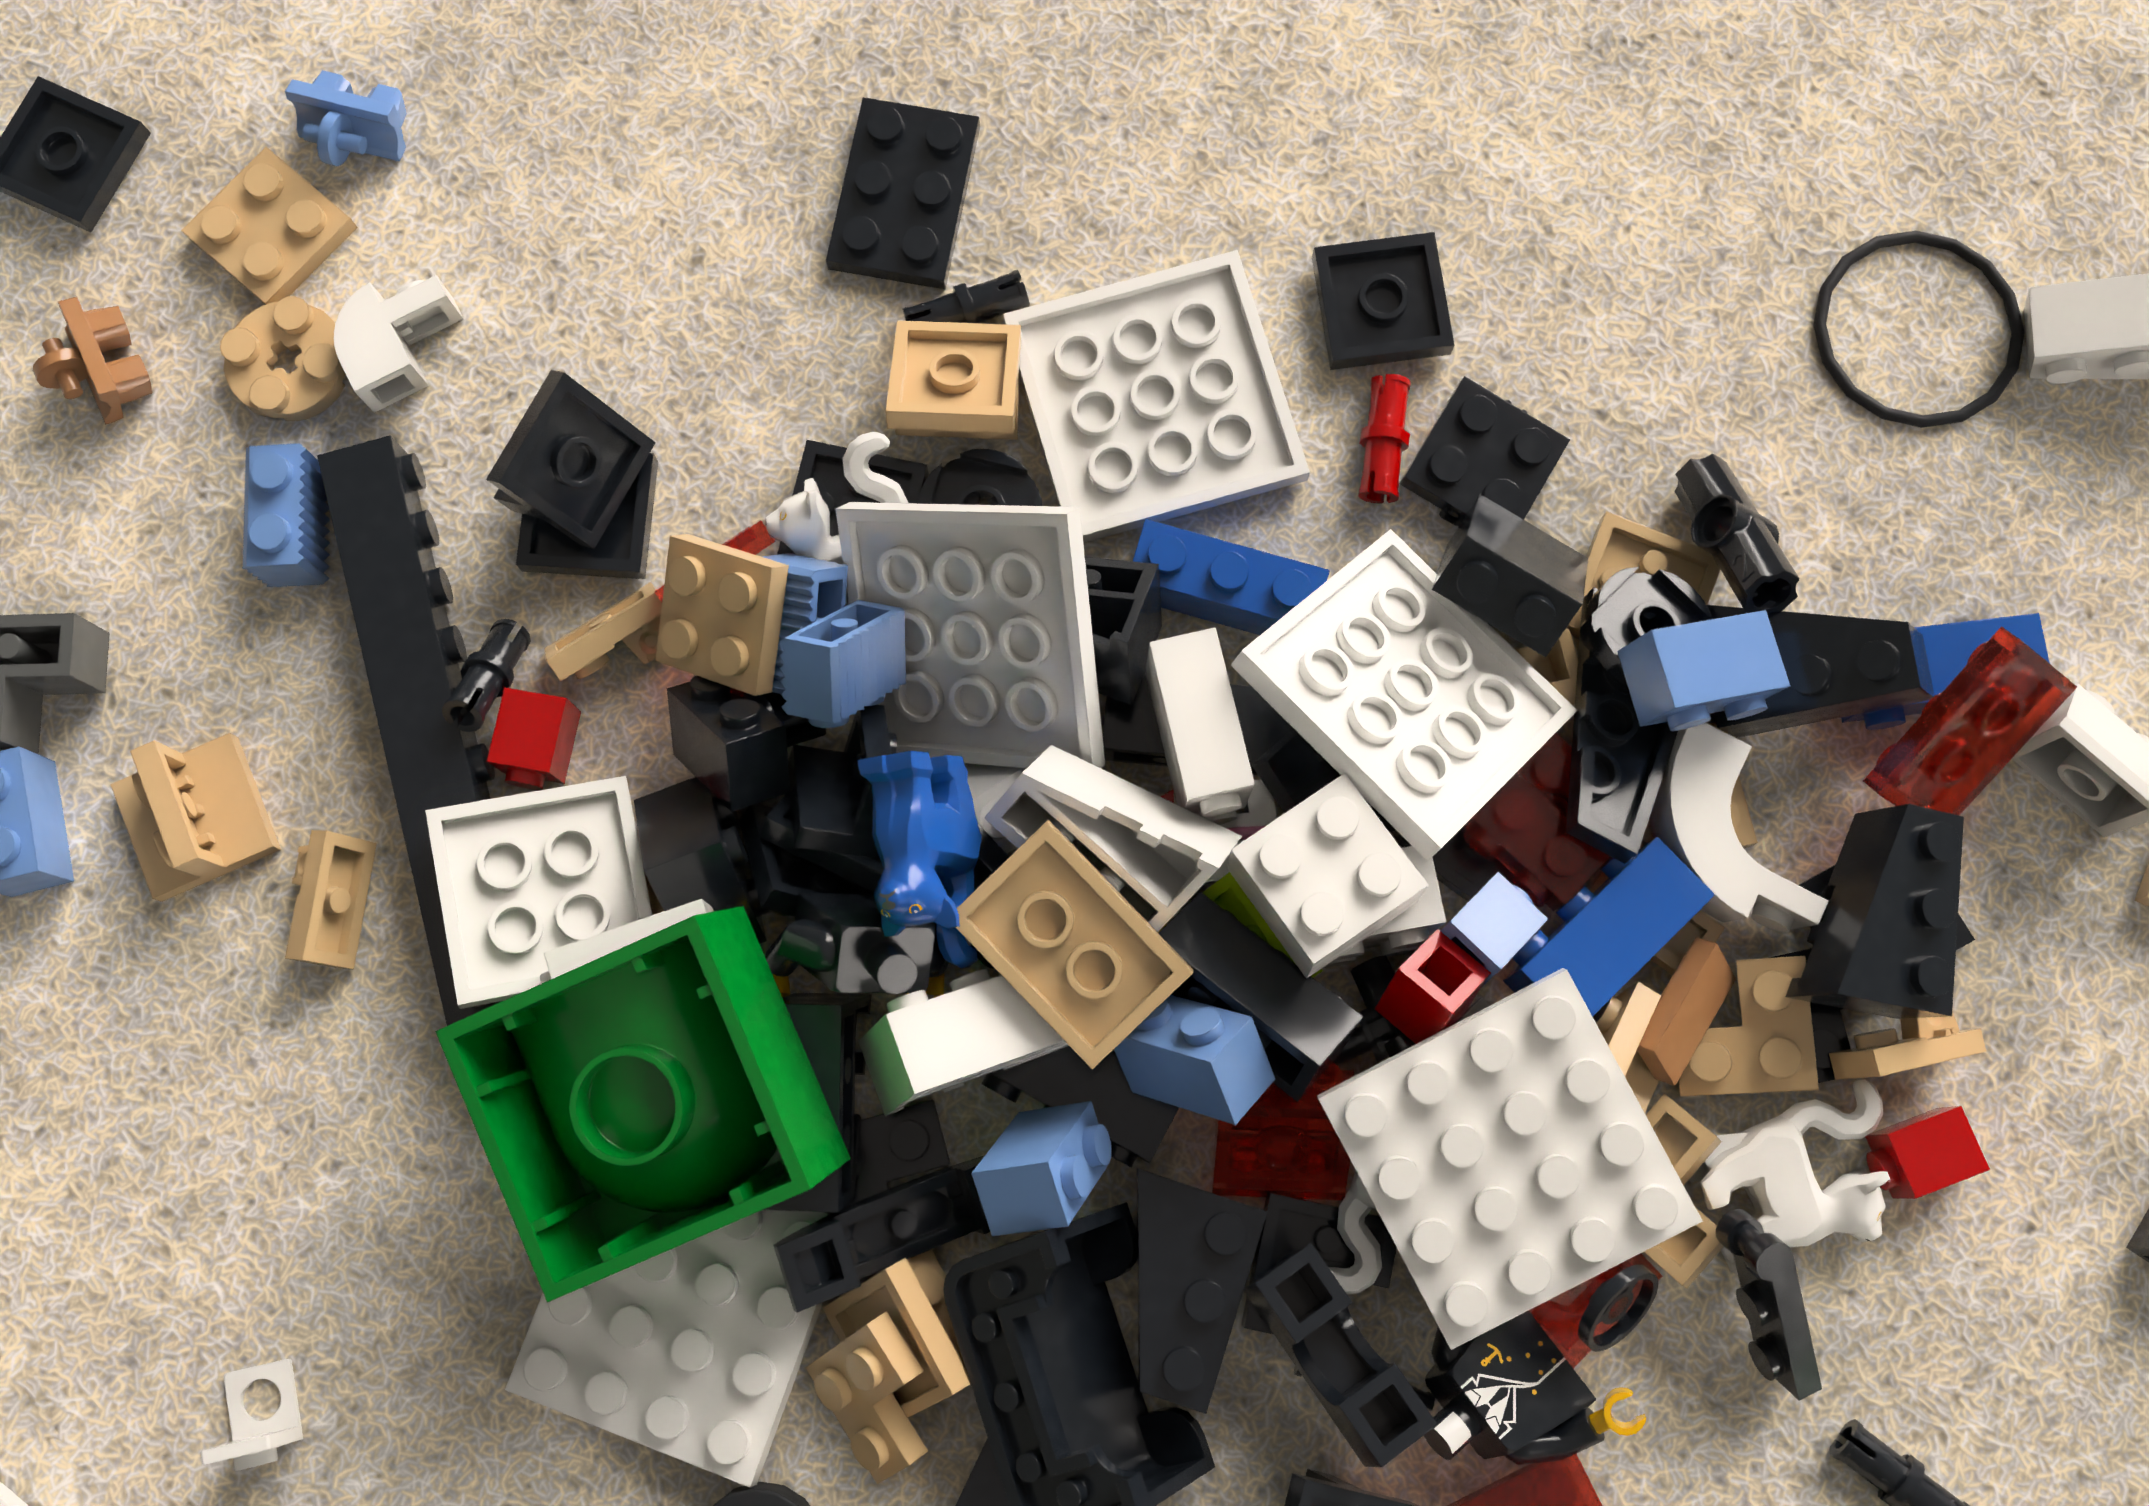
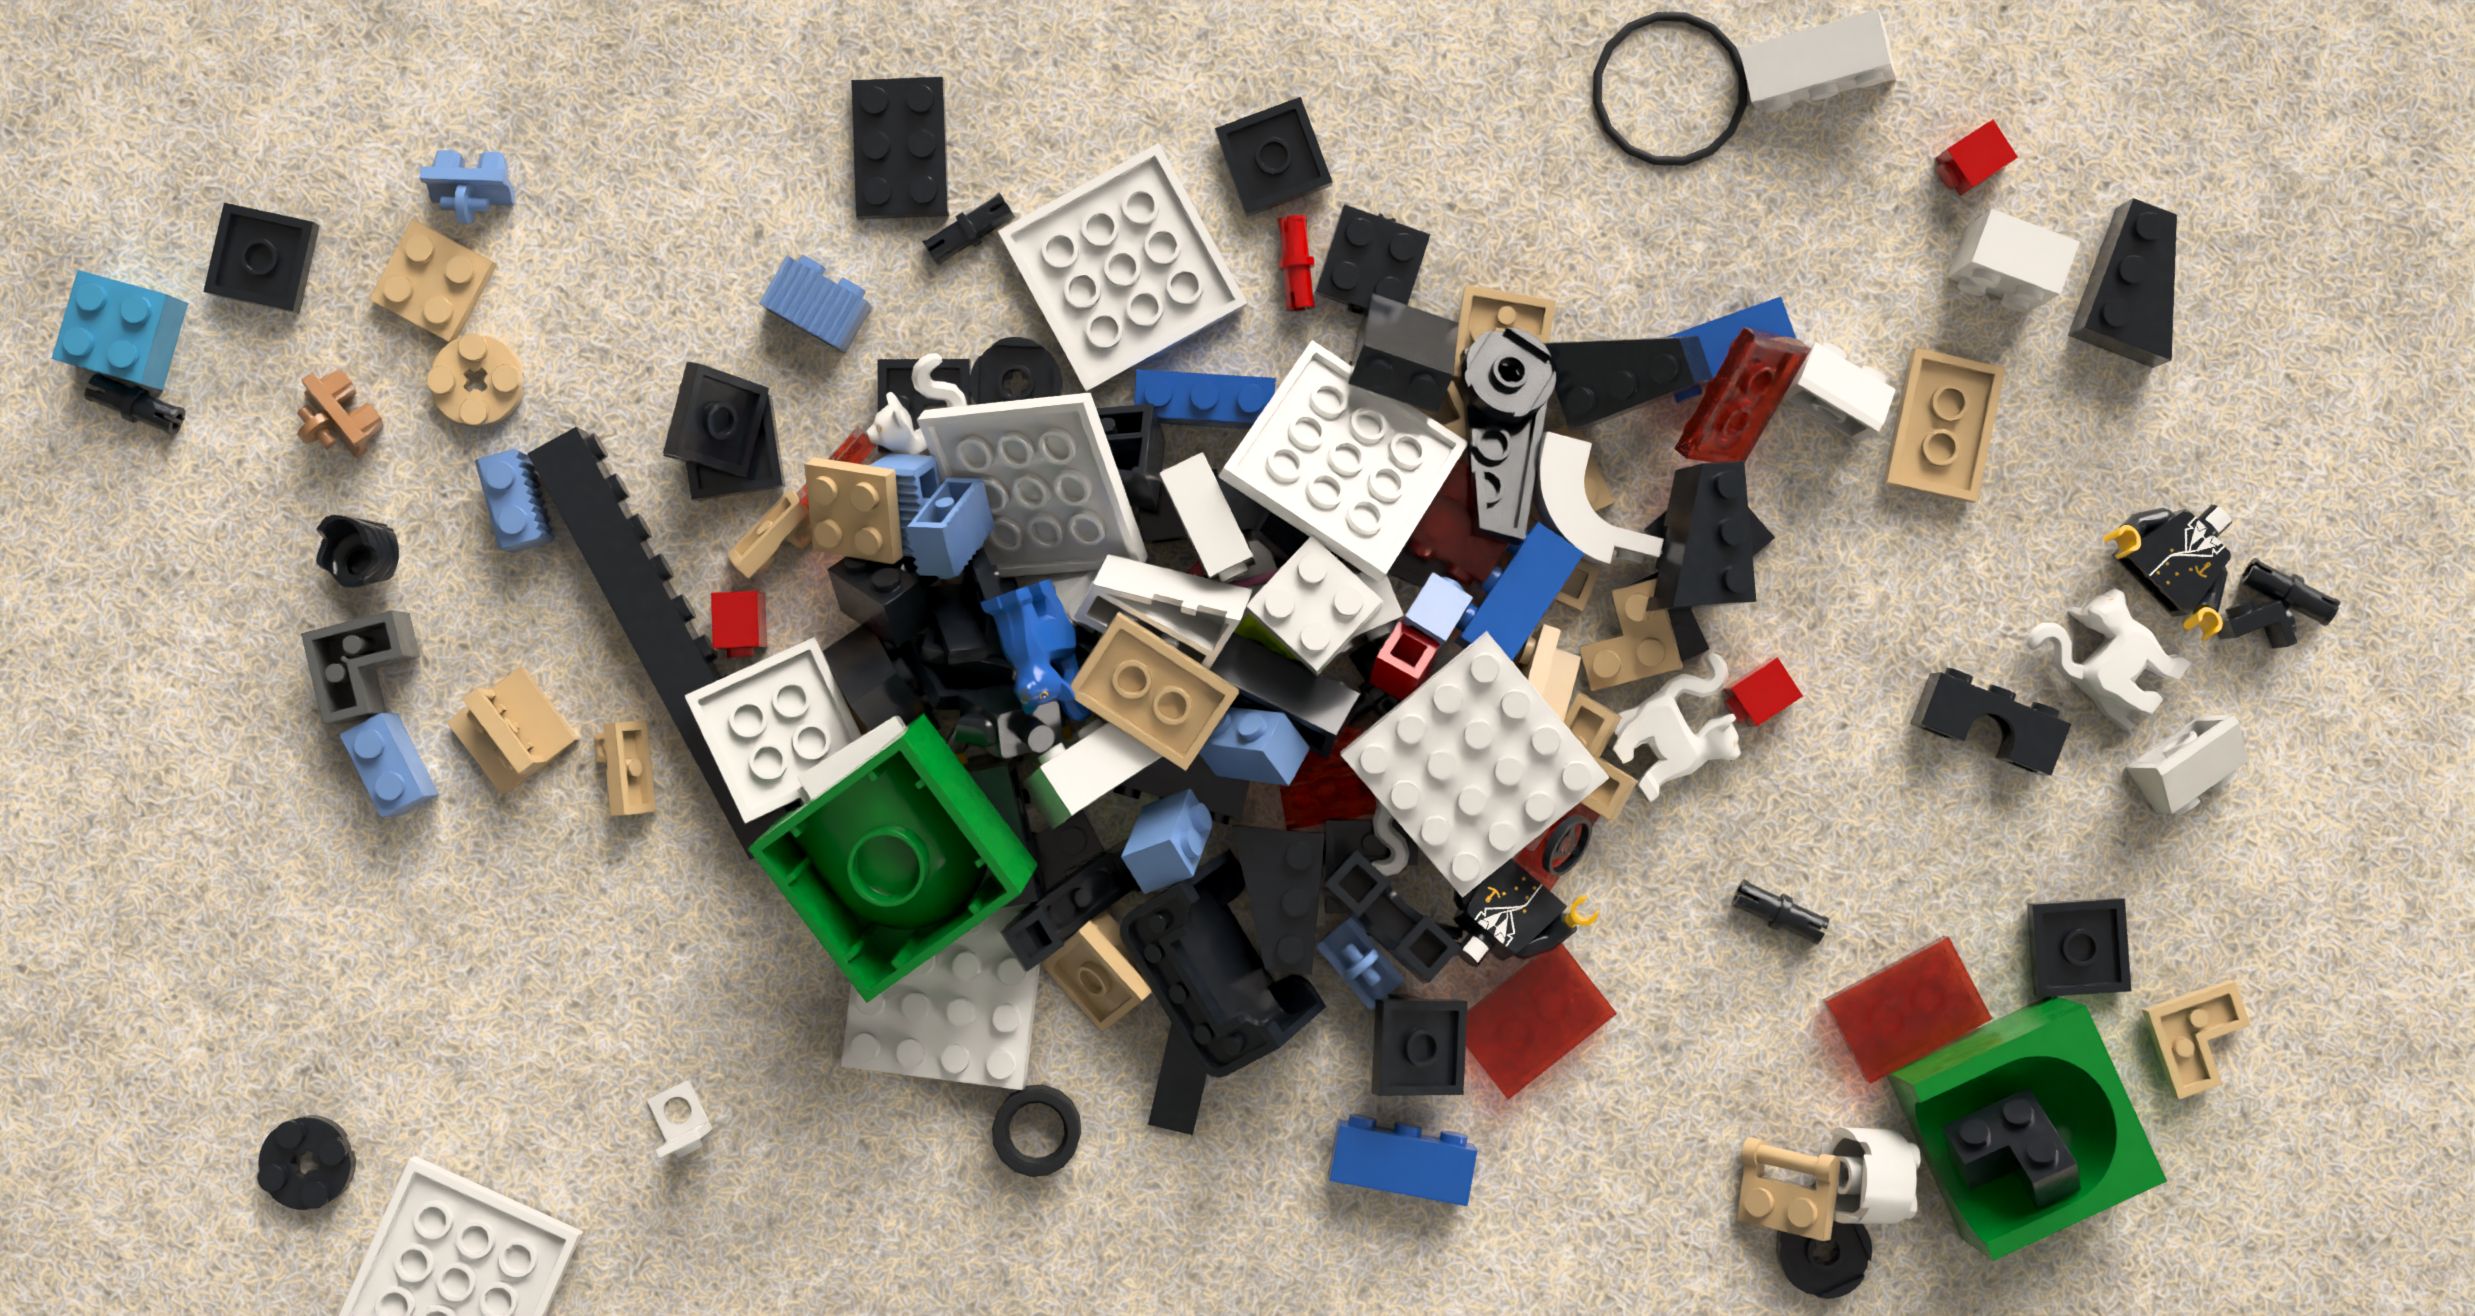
camera: 15 degrees left, 10 degrees up
white brick [334,275,463,413] -> none
black pin [442,619,531,732] -> none
tan plate [805,1311,928,1484] -> none
tan bracket [885,320,1021,440] -> none
medium blue brick [1617,610,1790,731] -> none
medium nougat tile [1637,937,1736,1086] -> none
black piece [1674,454,1800,613] -> none
black plate [1716,1209,1822,1401] -> none
tan hinge [1829,1011,1987,1080] -> none
none -> black hair [316,515,399,588]
none -> medium blue brick [759,255,872,354]
none -> medium blue hips [1316,916,1405,1010]

